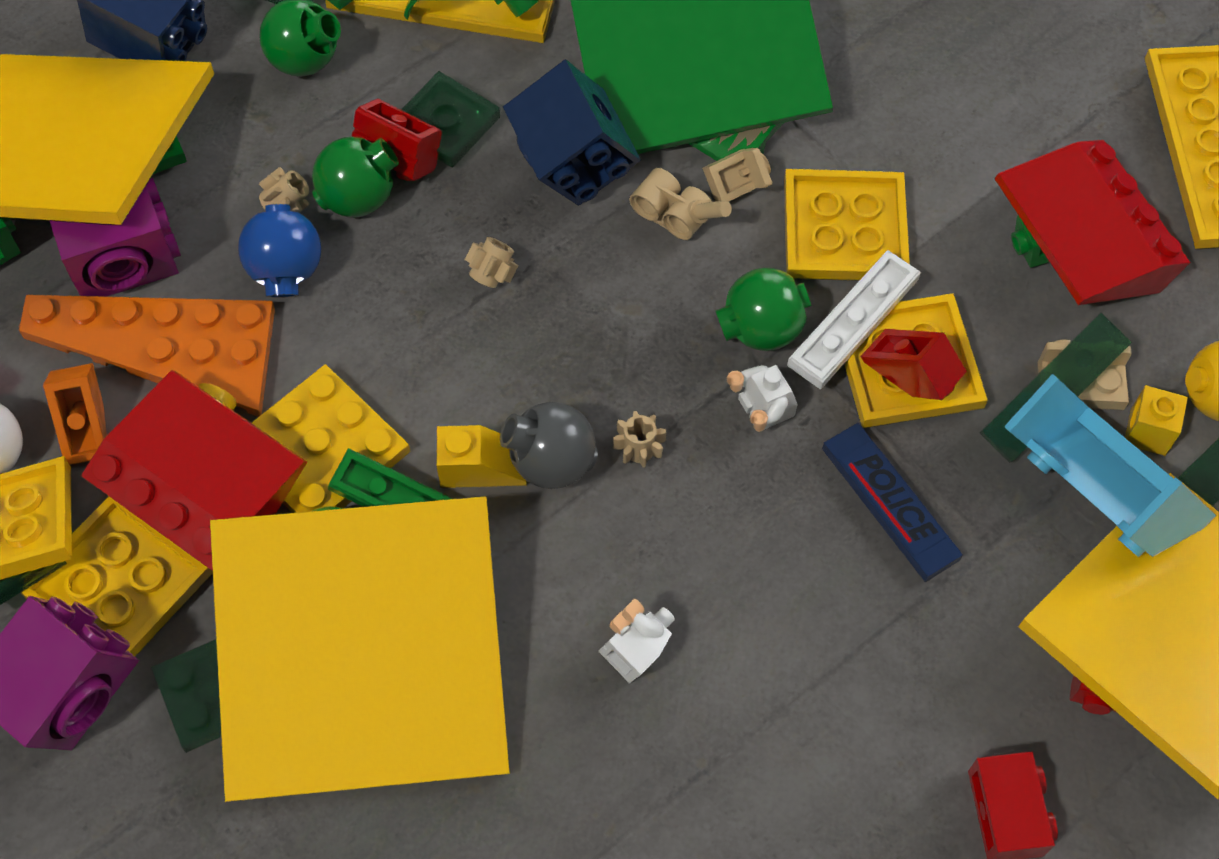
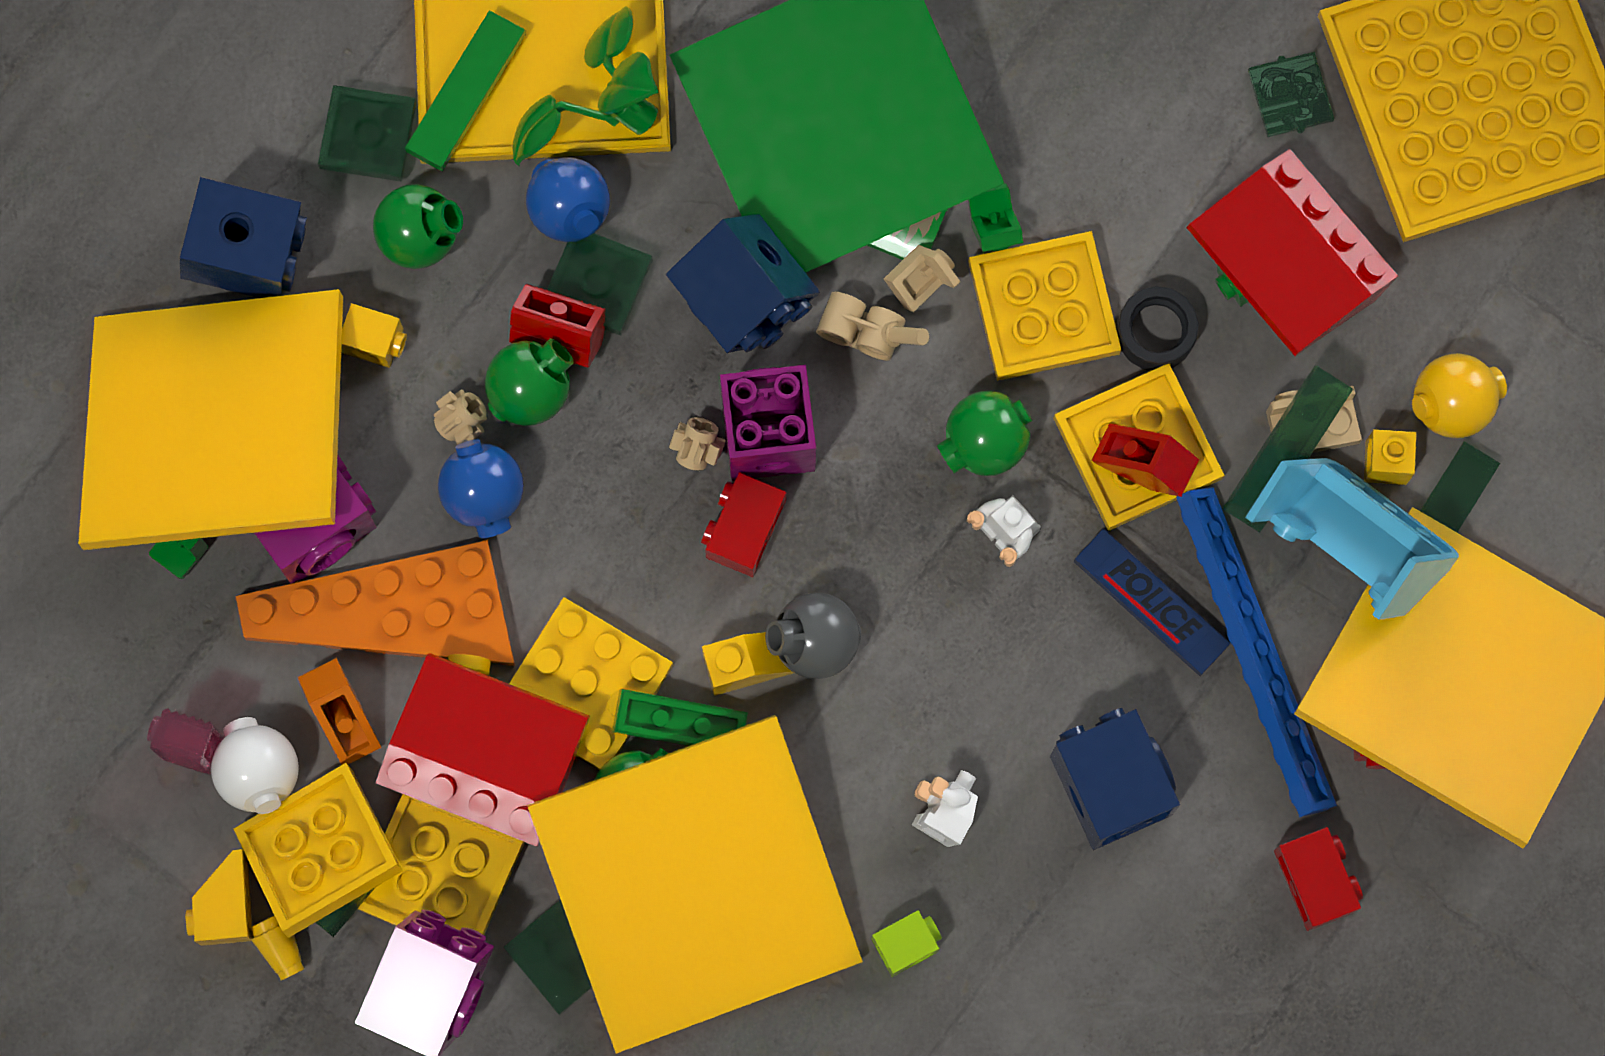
camera: 15 degrees left, 15 degrees up
tan gear [613,411,666,467] -> none
white tile [787,250,921,390] -> none
none -> yellow brick [341,303,407,368]
none -> blue brick [526,158,610,242]
none -> red brick [701,473,786,577]
none -> magenta brick [720,365,816,481]
none -> lime brick [871,910,942,977]
none -> green bracket [968,183,1024,252]
none -> dark blue brick [1050,708,1180,851]
none -> black tyre [1116,286,1199,370]
none -> blue plate [1176,487,1337,817]
none -> clear green piece [1248,52,1334,137]

